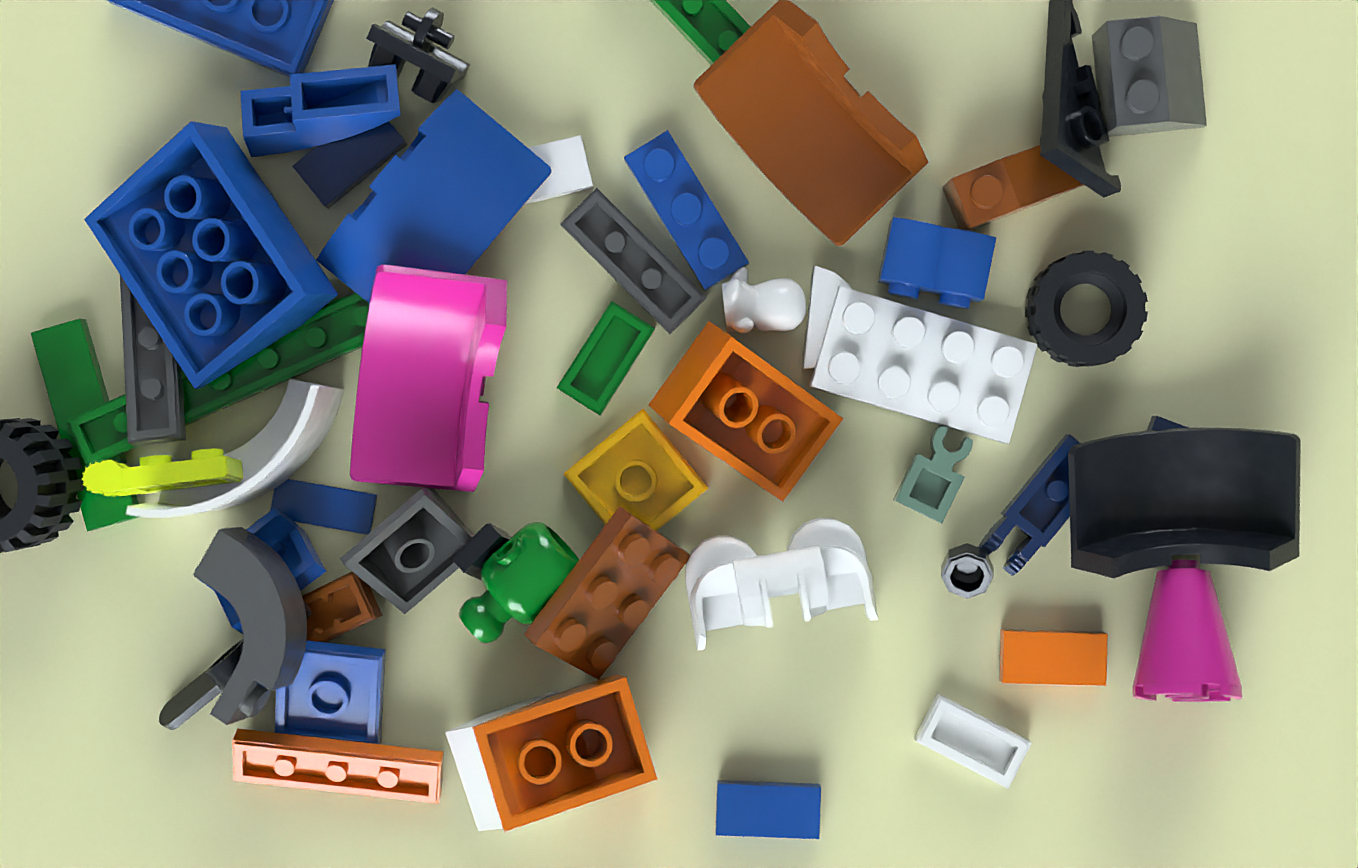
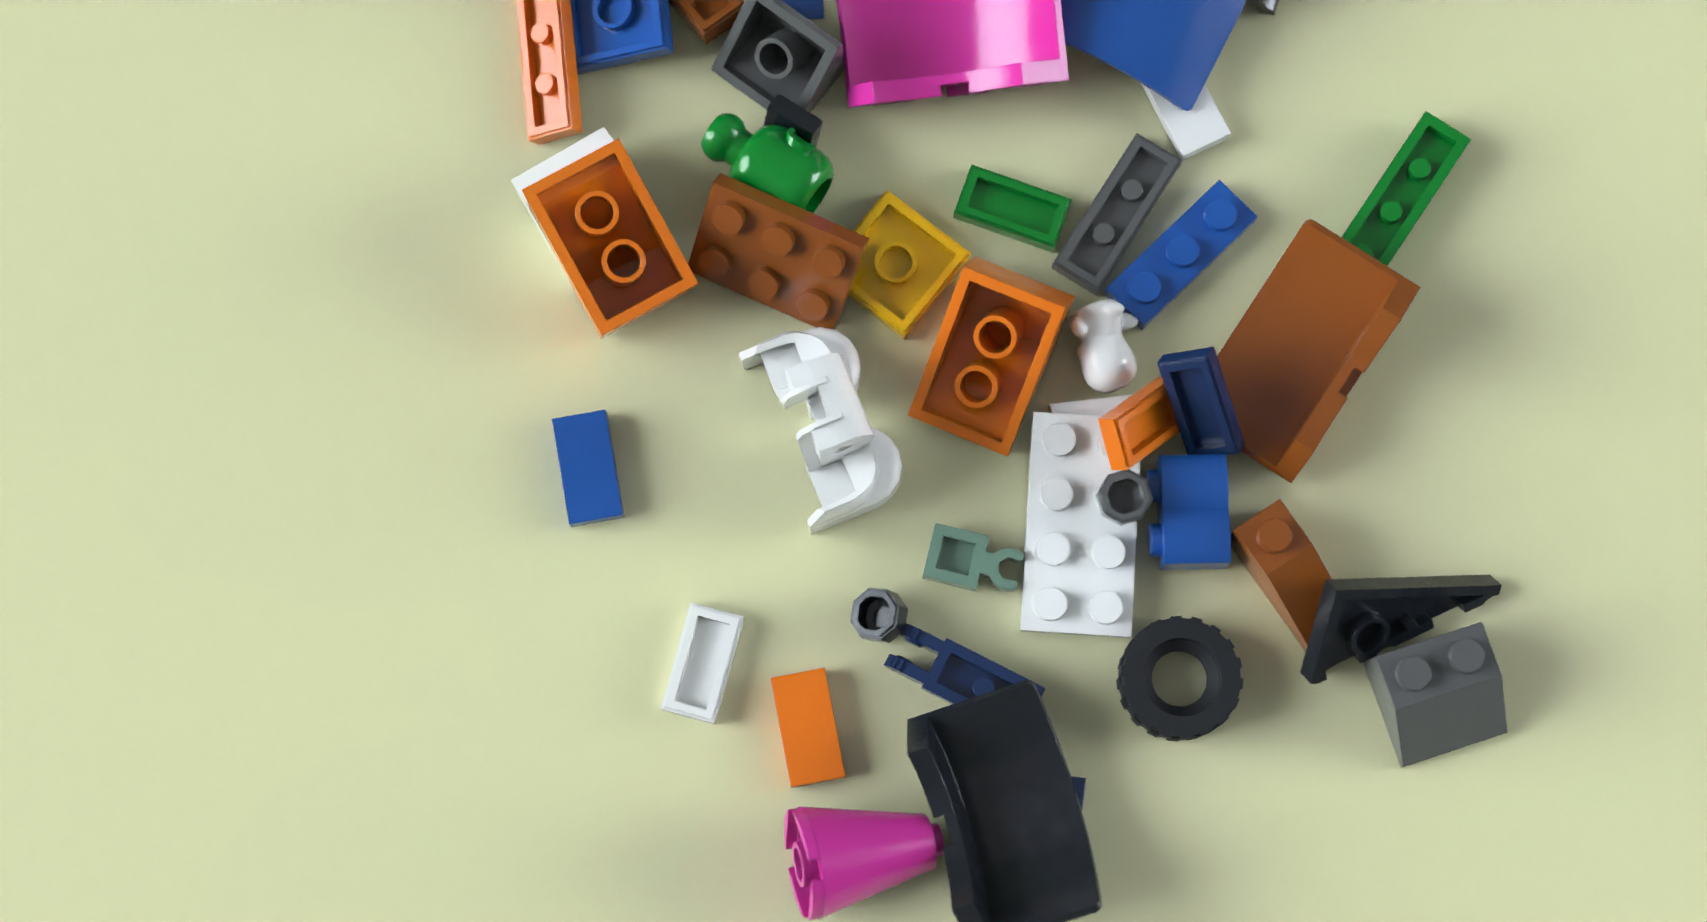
camera: 80 degrees right, 10 degrees down
none -> dark grey tile [1096,469,1153,526]
none -> orange tile [1098,377,1180,470]
none -> dark blue tile [1157,347,1245,455]

